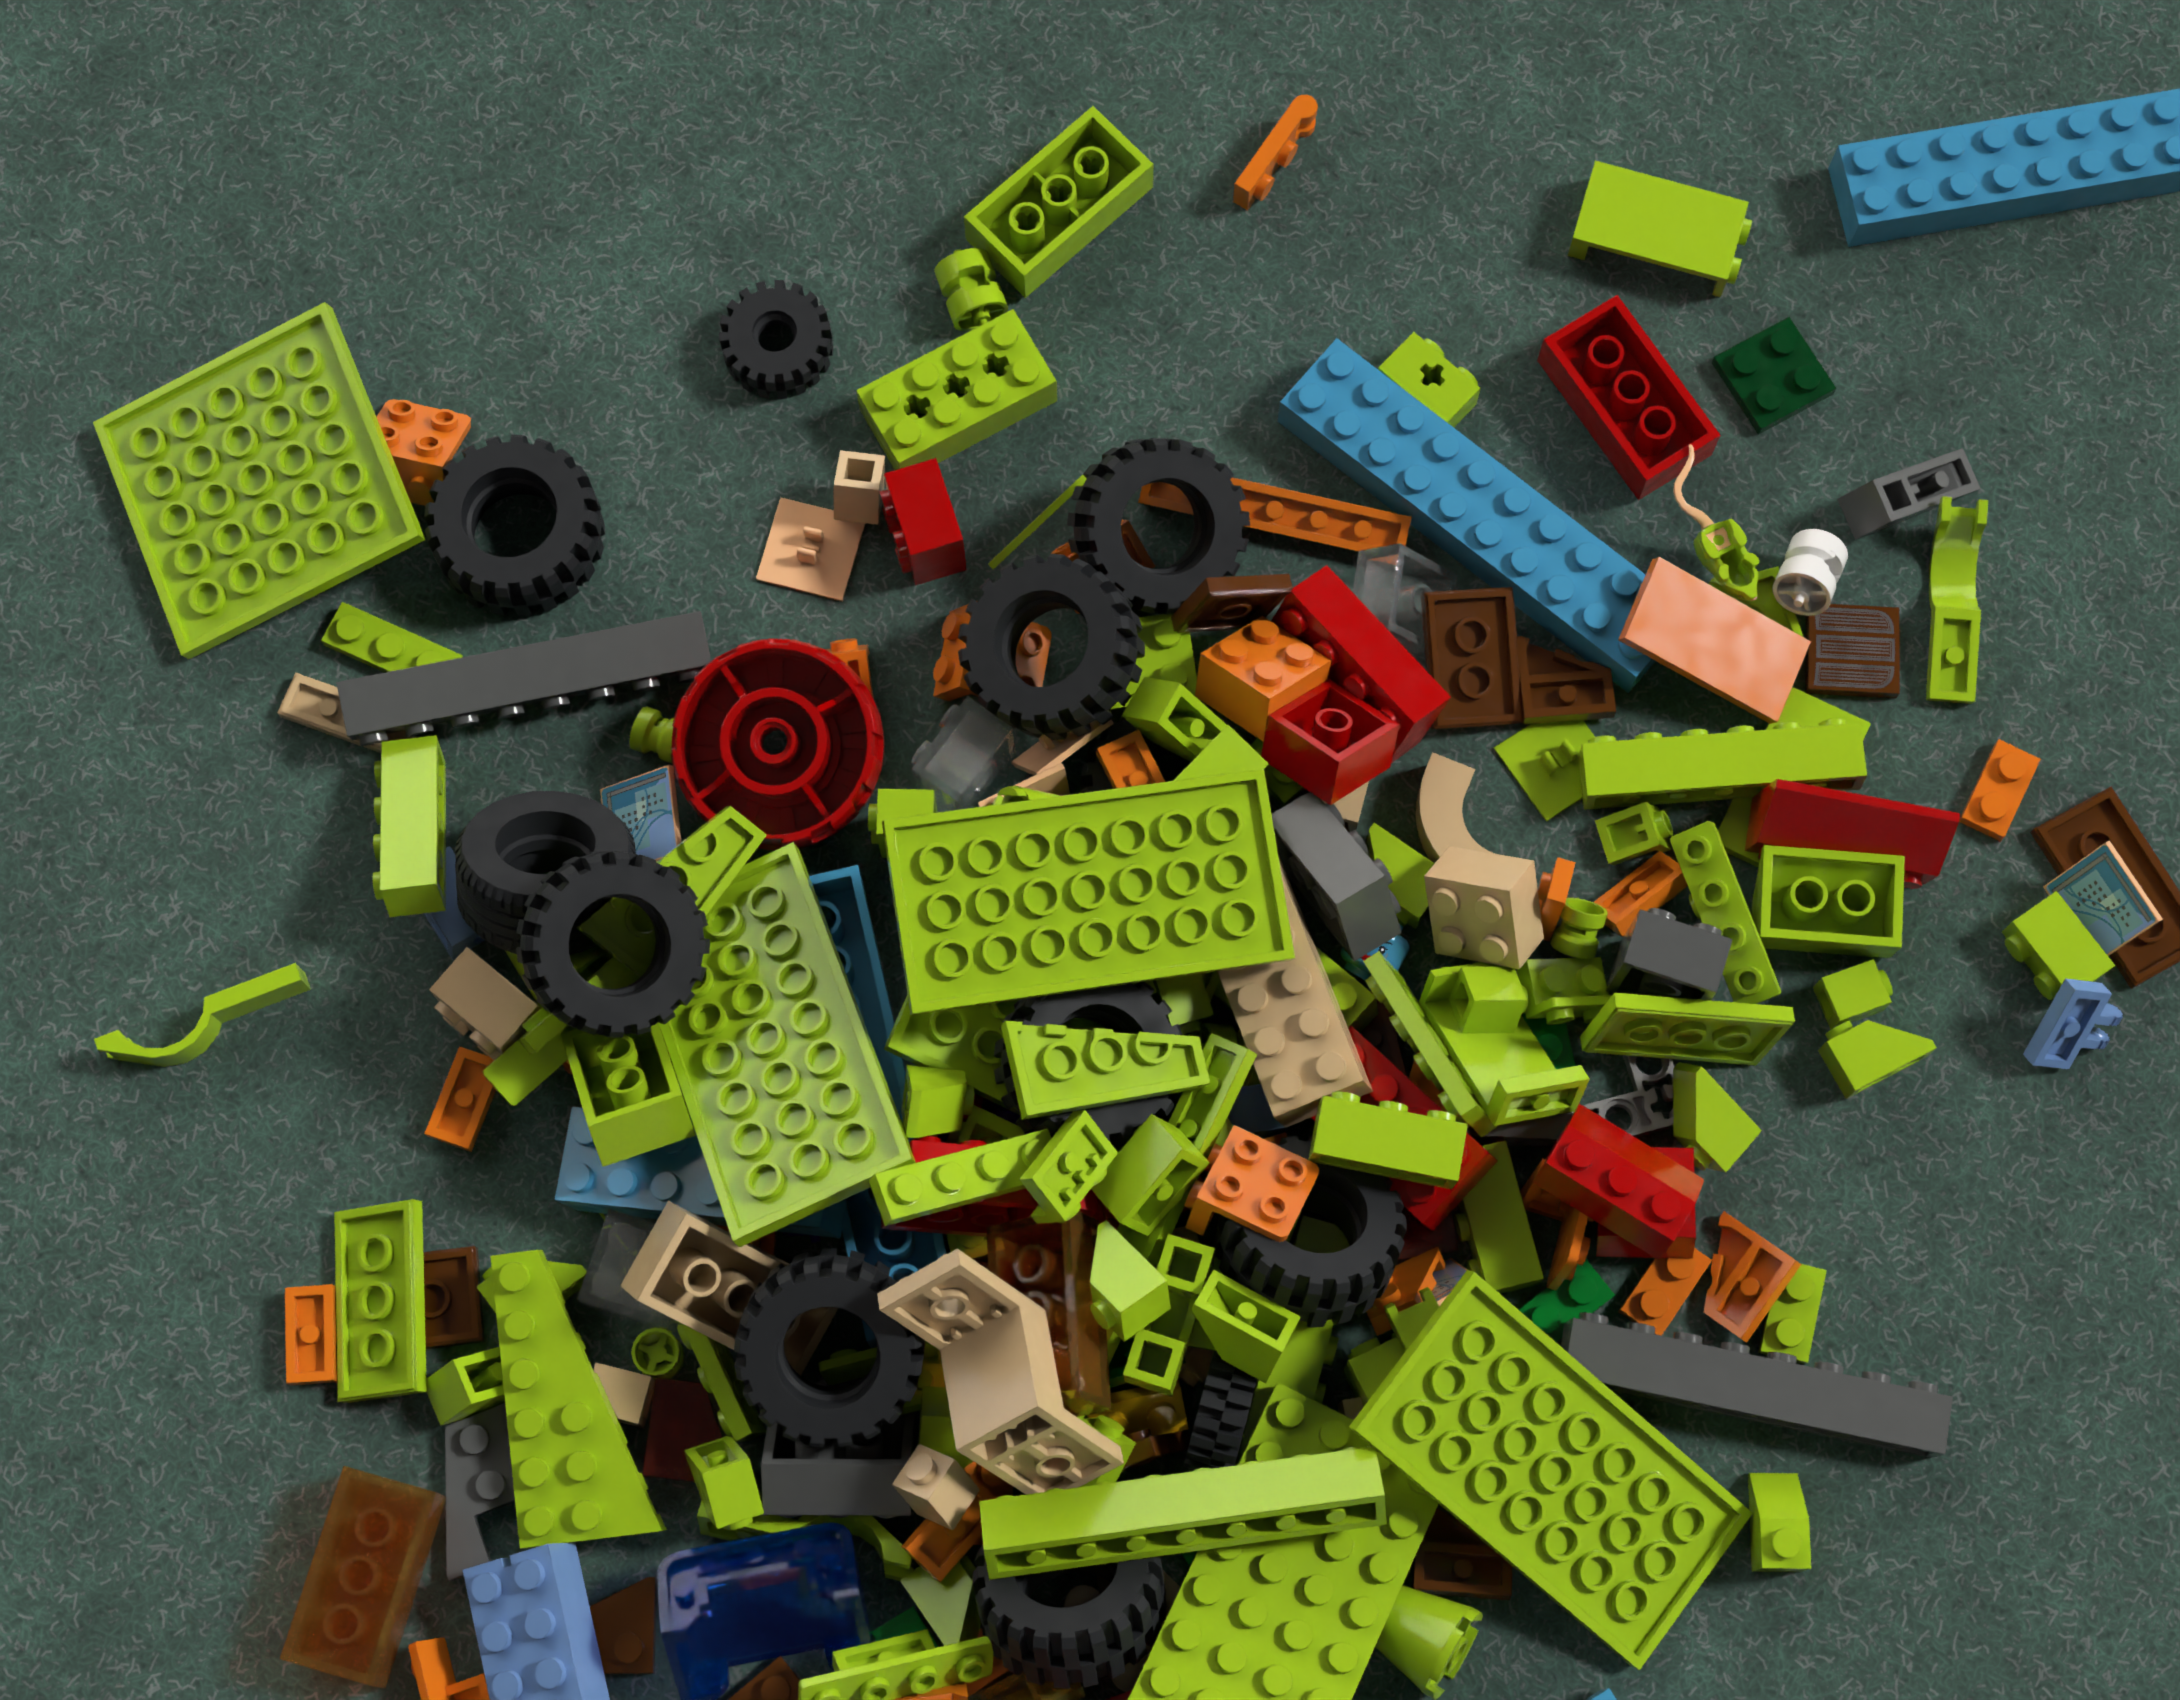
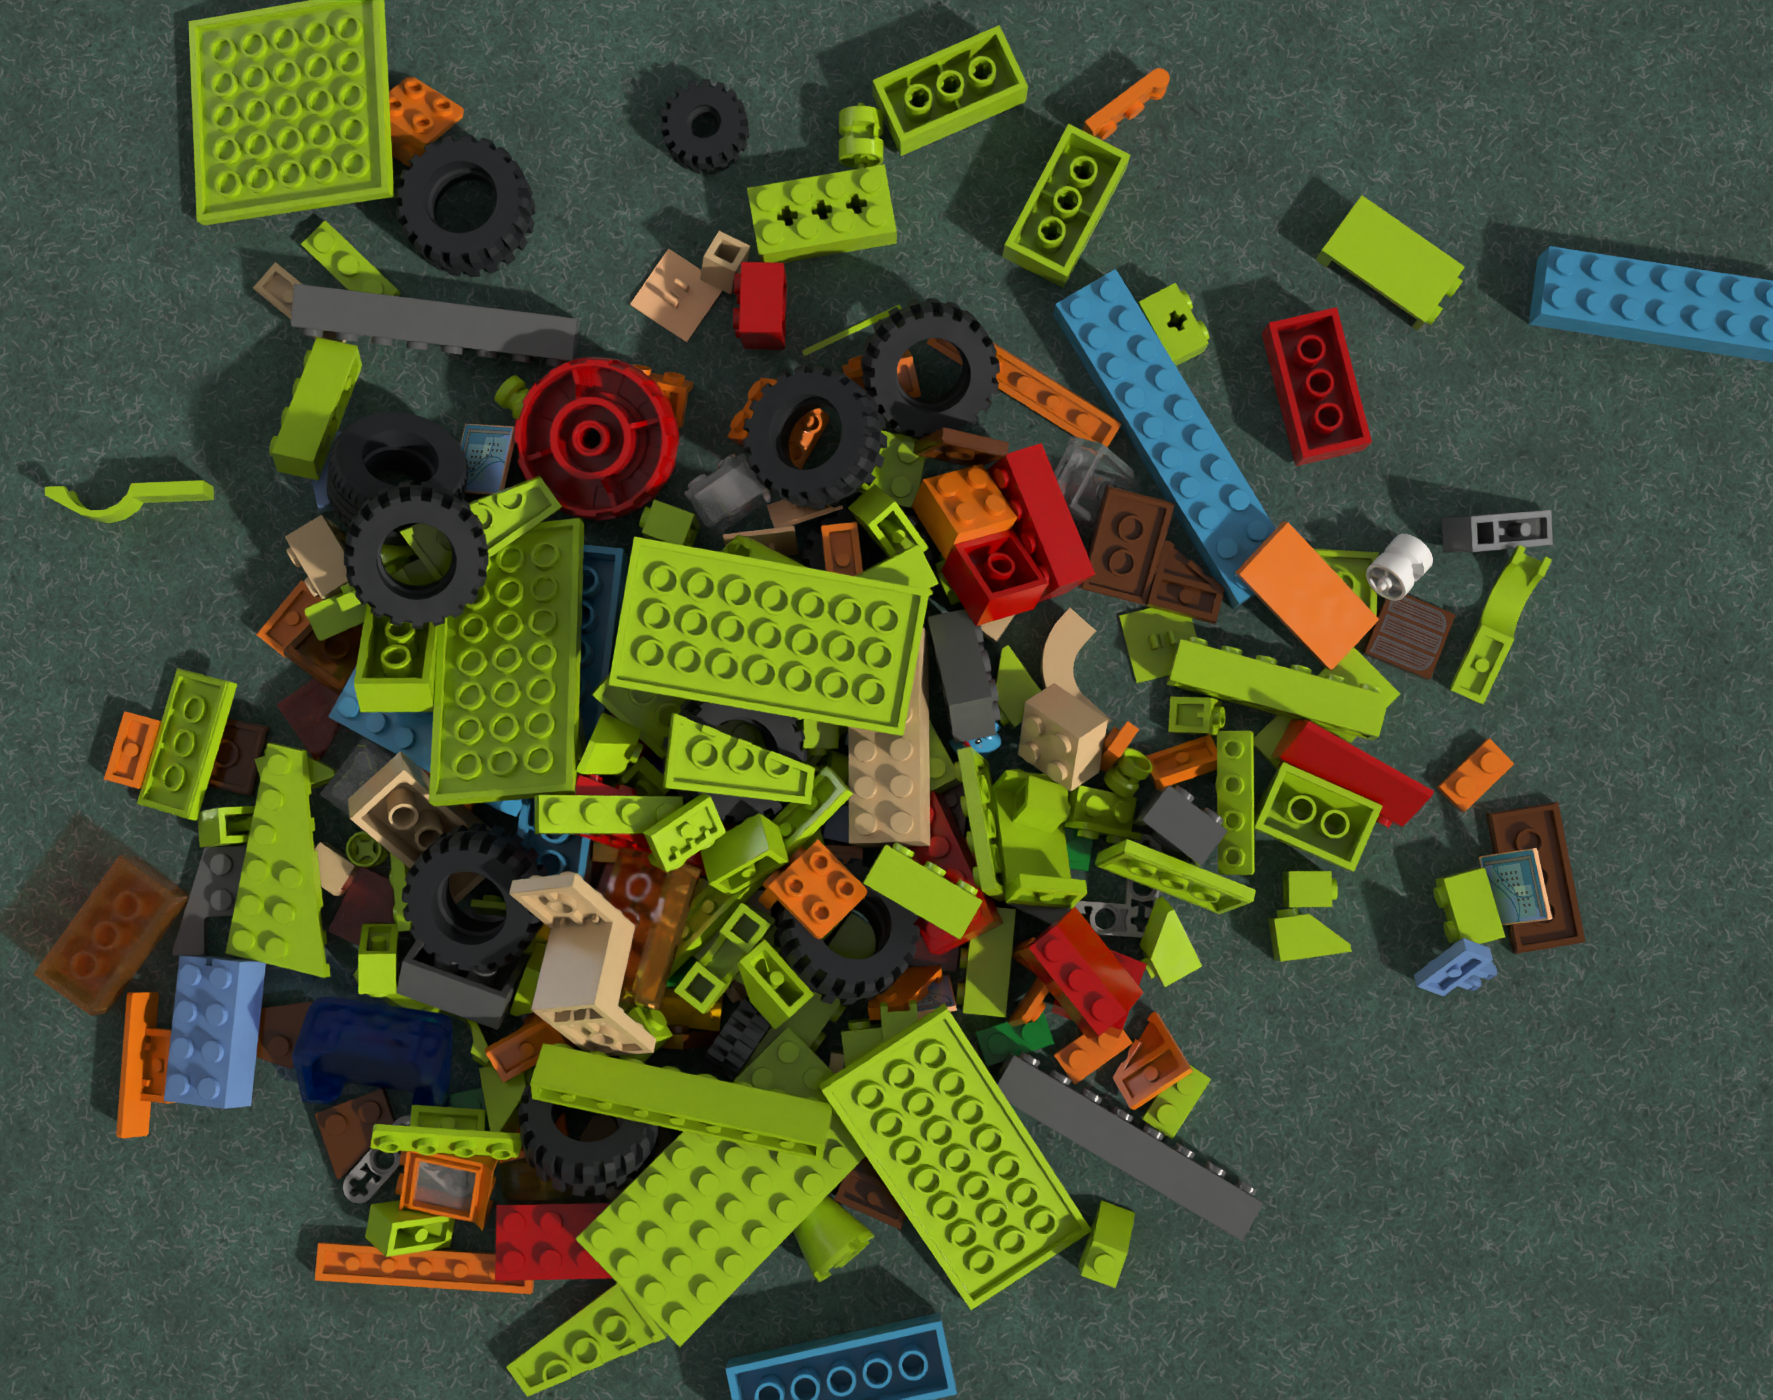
camera: 20 degrees right, 10 degrees up
tan brick [892,1444,980,1530] -> none
lime slope [1090,1220,1171,1342] -> none
lime animal [1673,445,1760,601] -> none
dark green plate [1711,317,1837,435] -> none
none -> clear red wing [277,678,341,761]
none -> reddish brown tile [284,624,363,696]
none -> lime brick [1002,124,1131,288]

